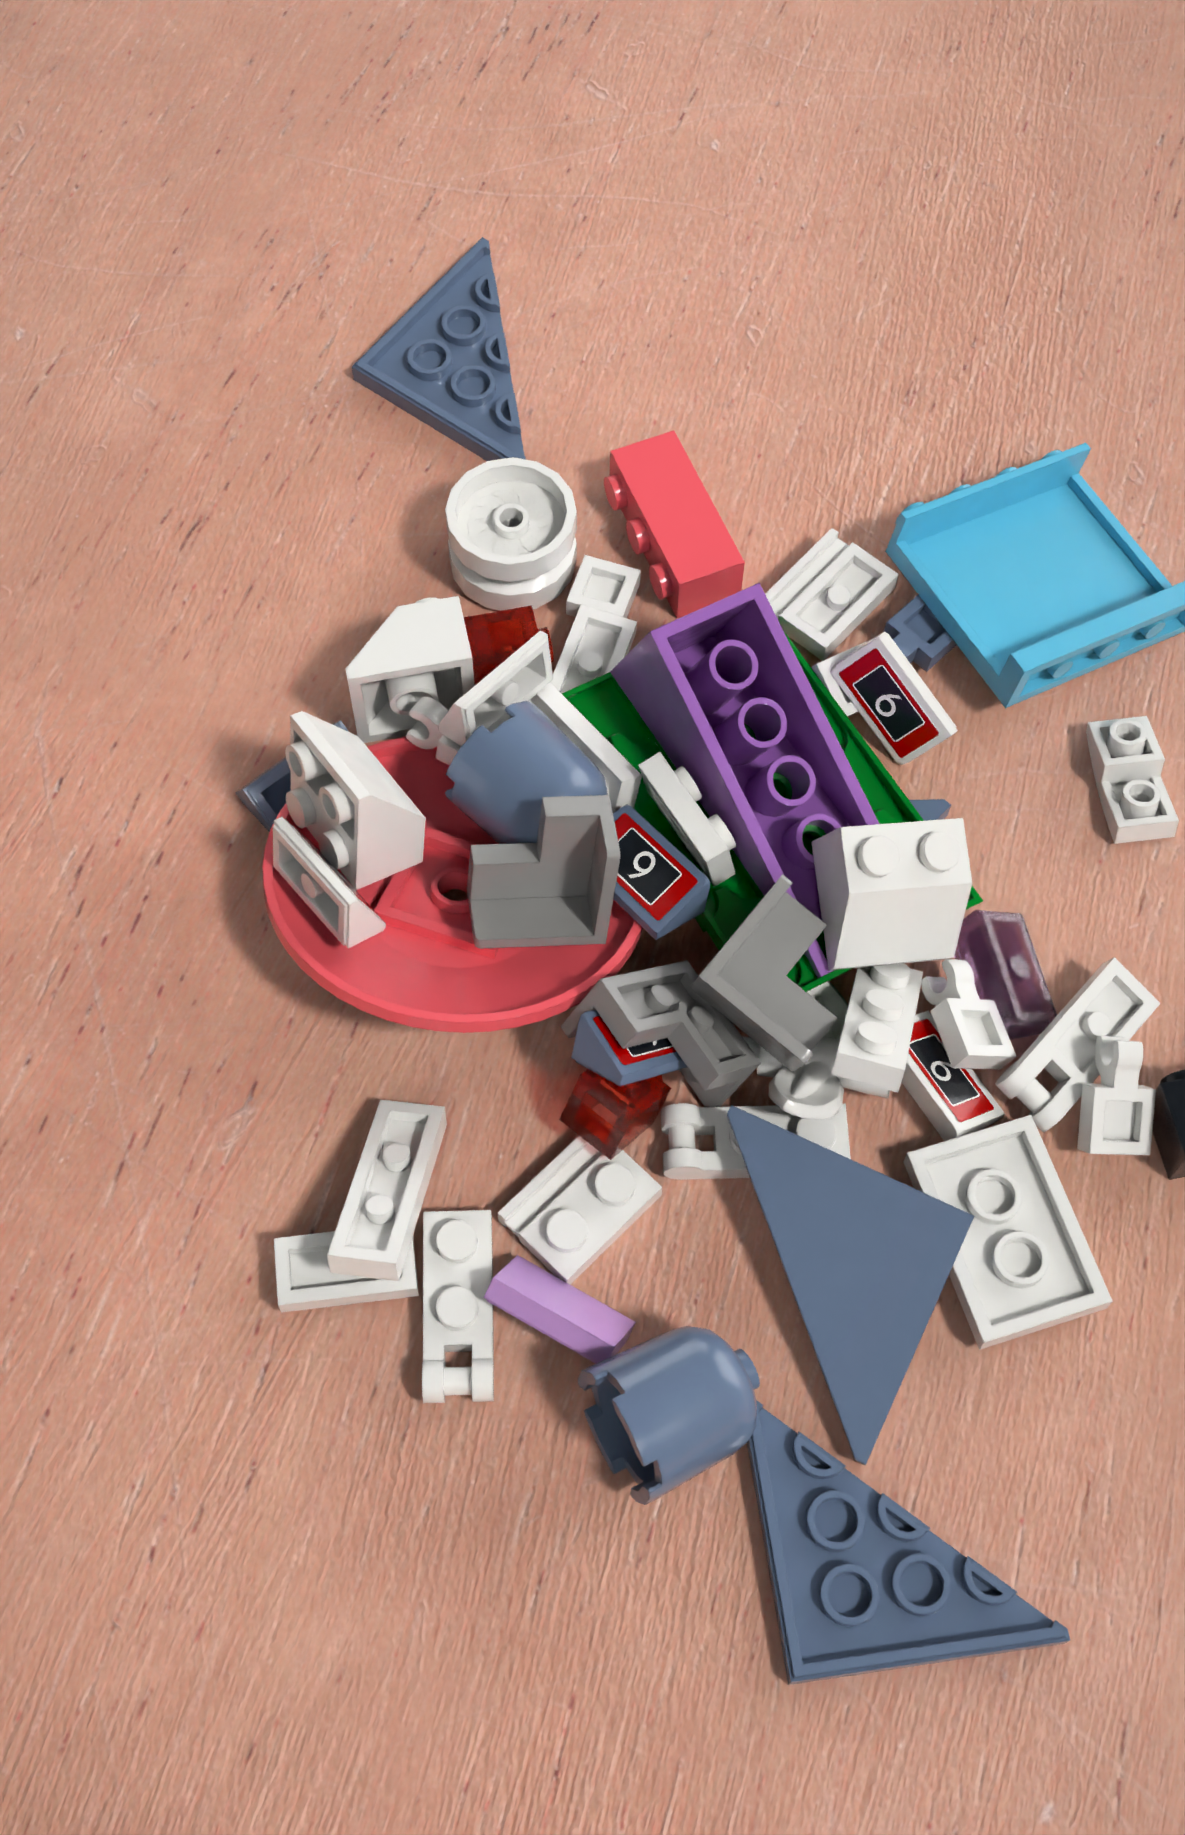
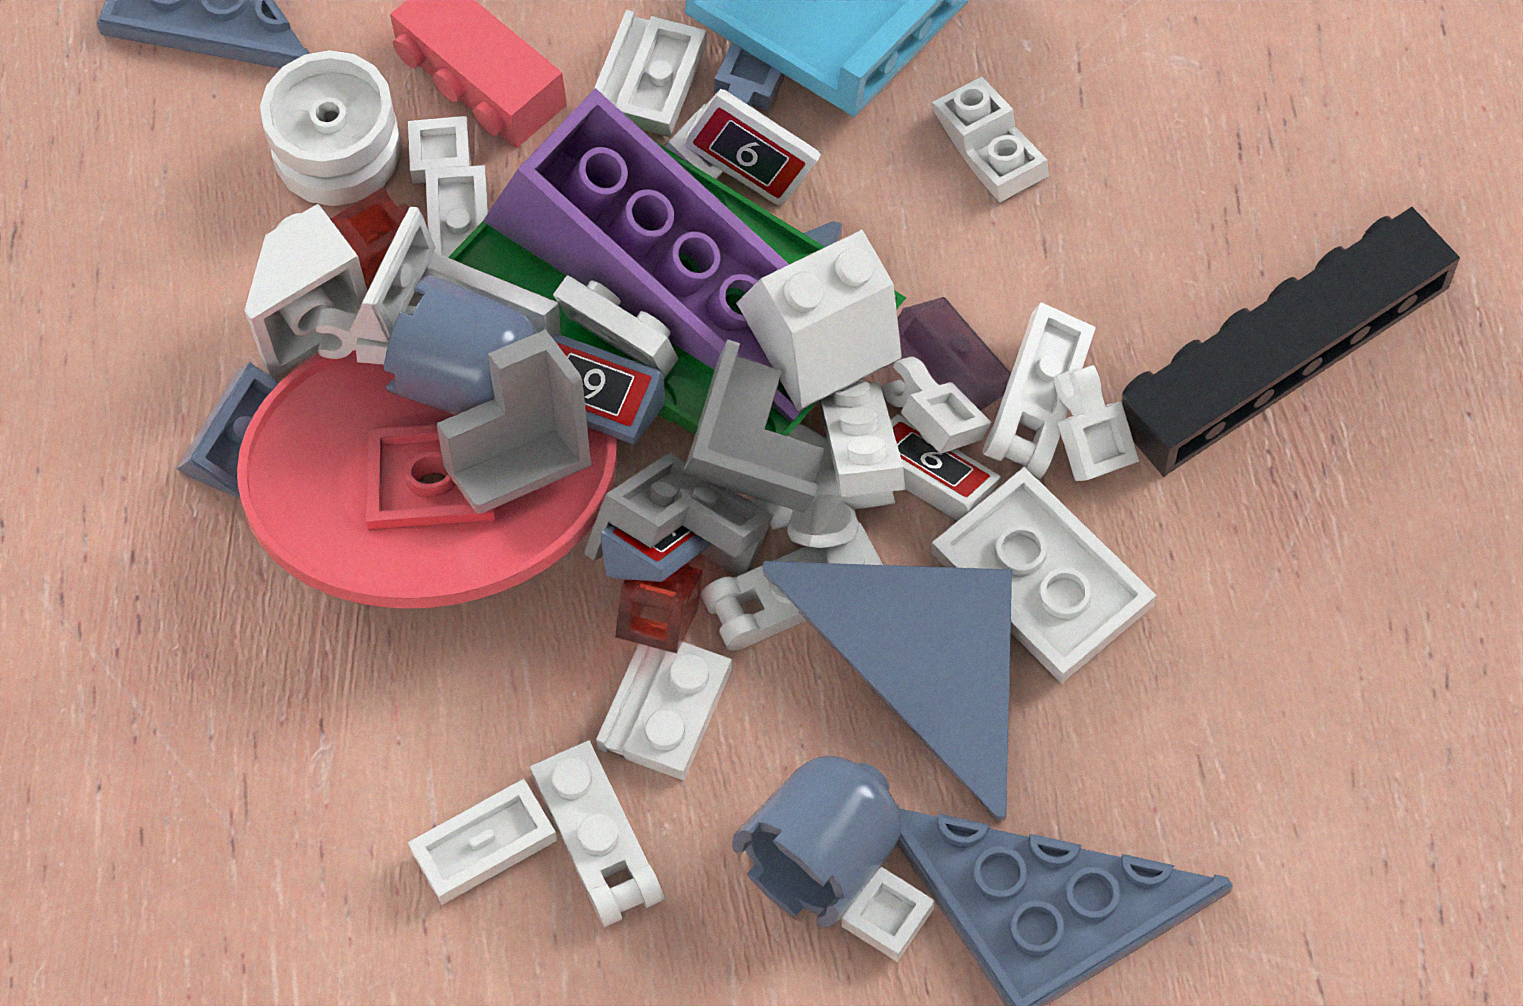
camera: 20 degrees left, 0 degrees up
white slope [273,817,386,949] -> none
white slope [285,711,426,890] -> none
white plate [327,1099,447,1281] -> none
lavender tile [484,1255,636,1364] -> none
none -> white plate [841,867,935,962]

